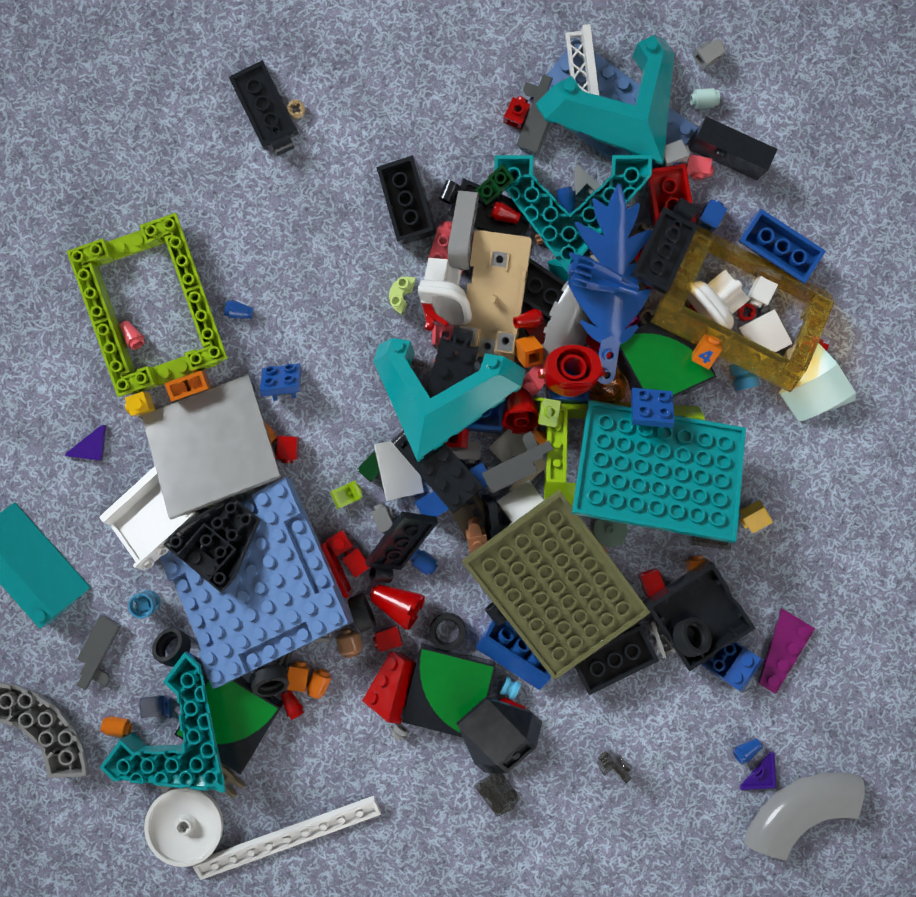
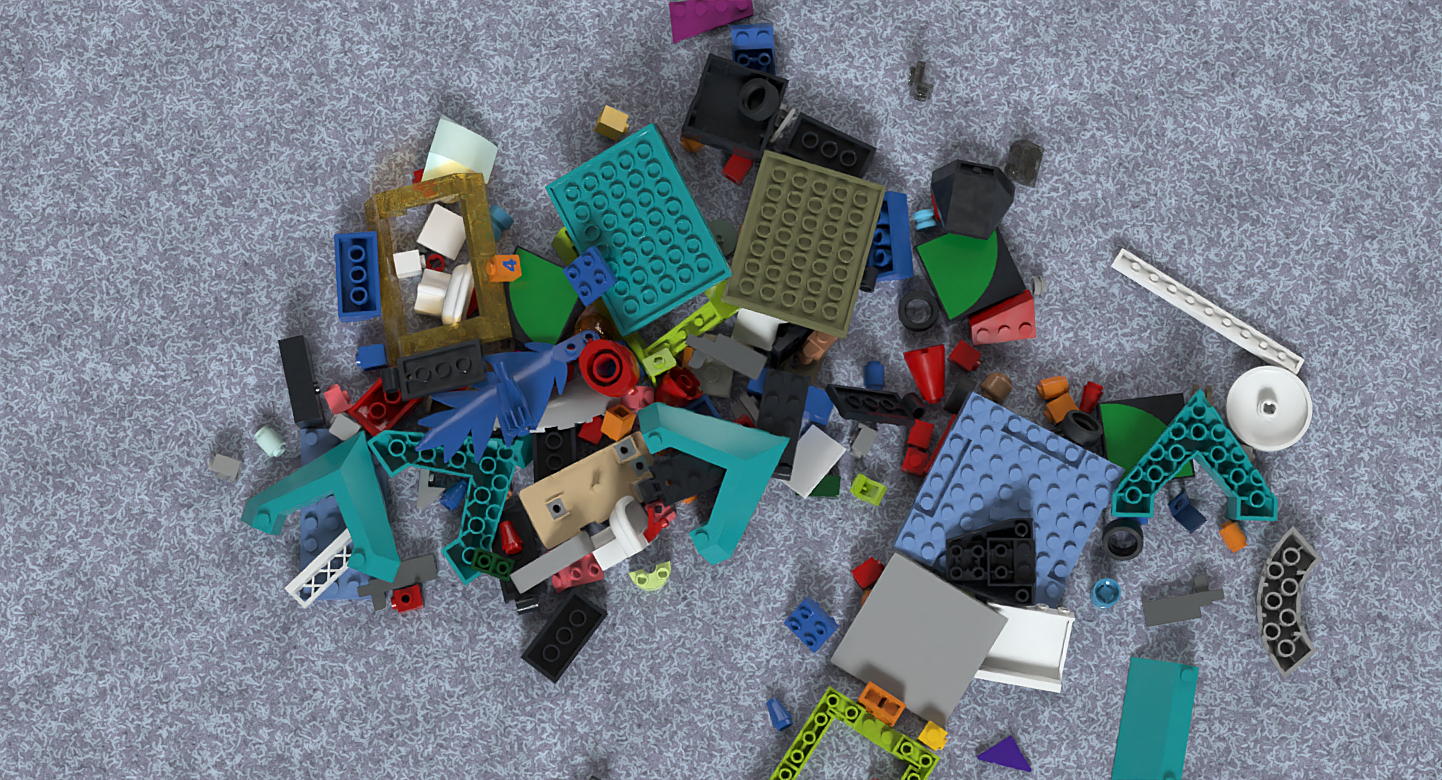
camera: 130 degrees left, 10 degrees down
red cone [513,309,543,329] -> none

